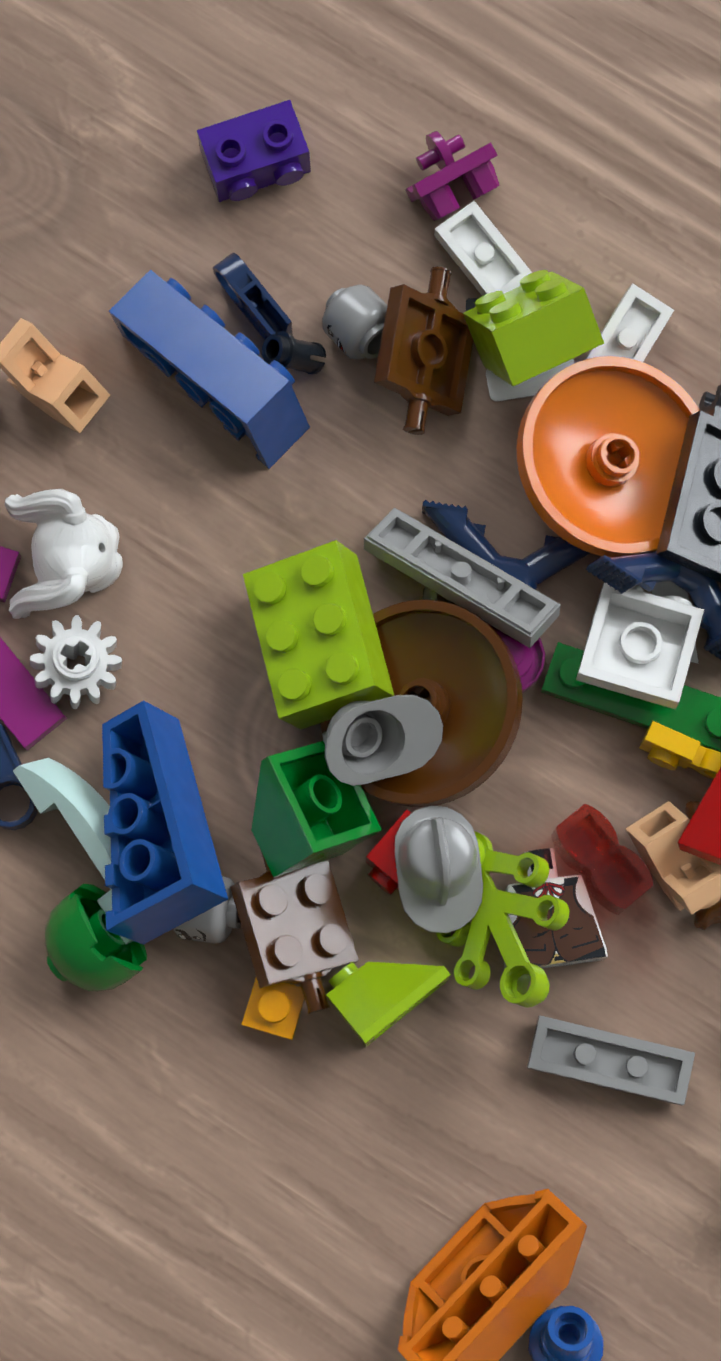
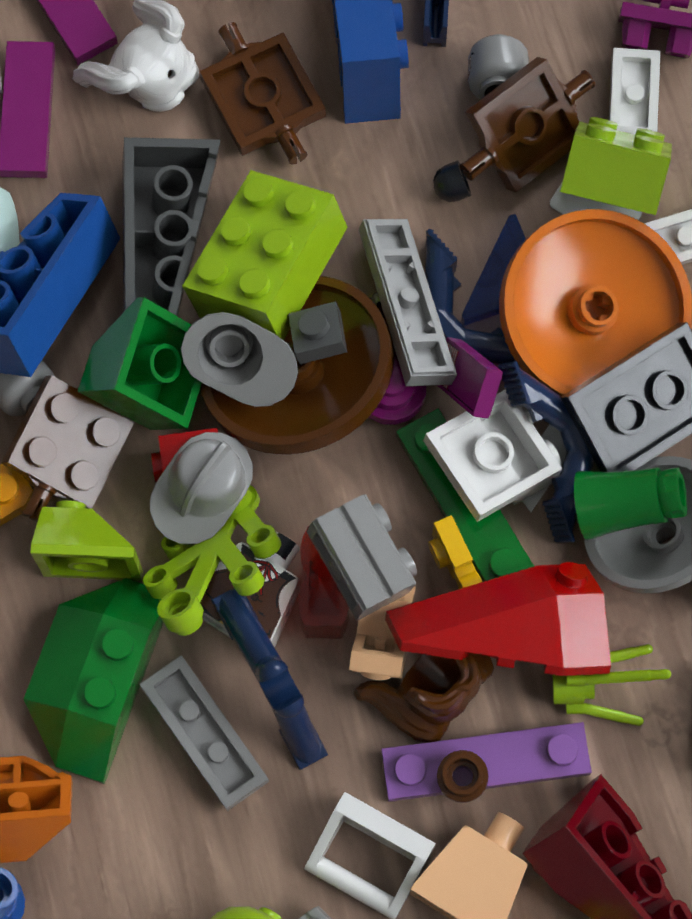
camera: 40 degrees right, 5 degrees down
white gear [30,615,122,709] -> none
black pin [262,331,326,375] -> none
none -> green wedge [23,578,163,784]
none -> dark grey wedge [122,137,221,316]
none -> reddish brown plate [199,22,326,165]
none -> dark blue piece [211,588,328,770]
none -> dark grey plate [288,301,347,364]
none -> light grey brick [307,494,417,621]
none -> black hinge [433,160,471,202]
none -> magenta tile [437,337,503,419]
none -> clear blue tile [461,214,526,326]

